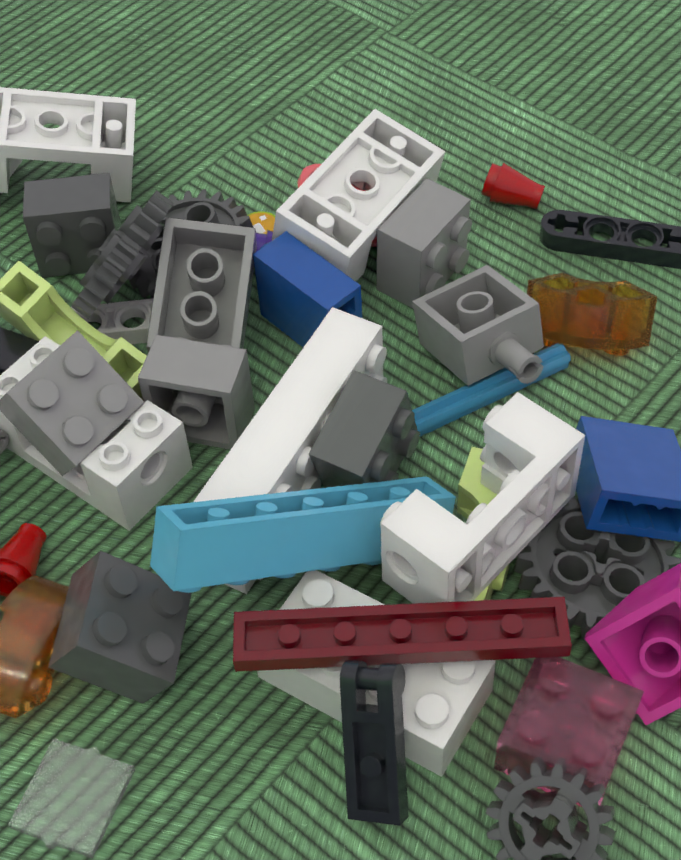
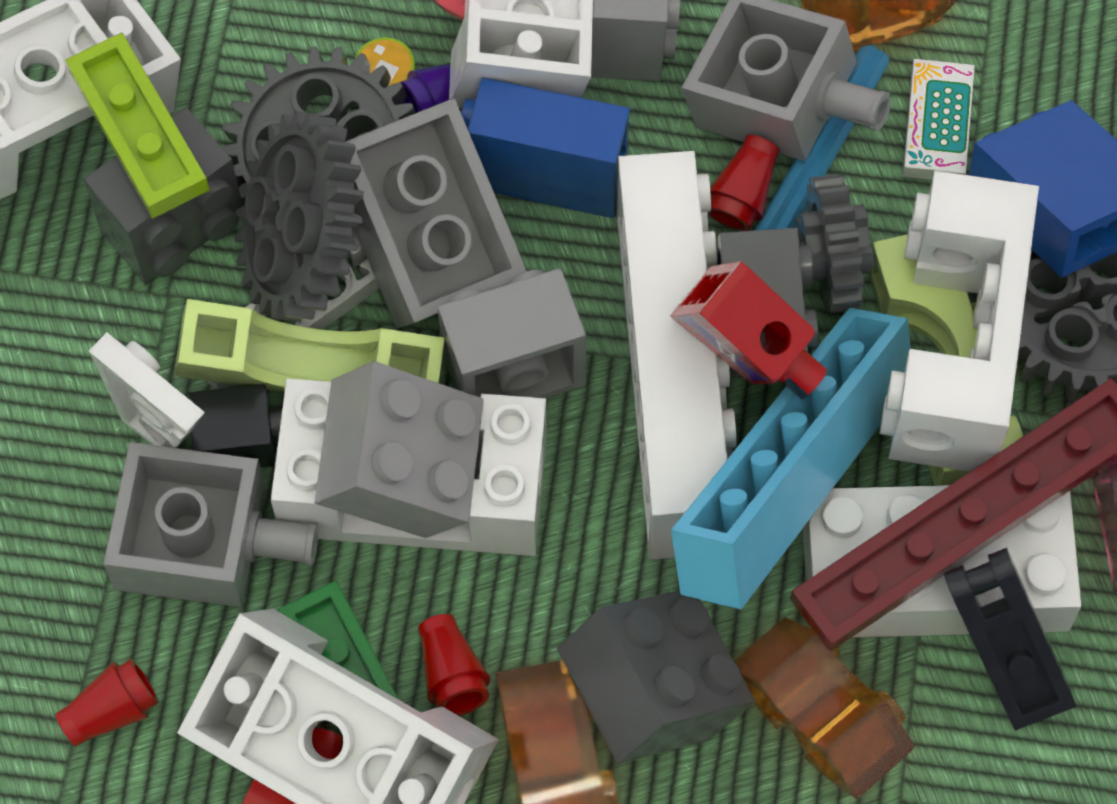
camera: 35 degrees left, 15 degrees up
none -> lime plate [65,32,210,219]
none -> red torso [670,261,827,399]
none -> red cone [707,134,780,231]
none -> clear orange brick [734,617,915,799]
none -> dark grey gear [796,174,874,313]
none -> tile [902,59,975,180]

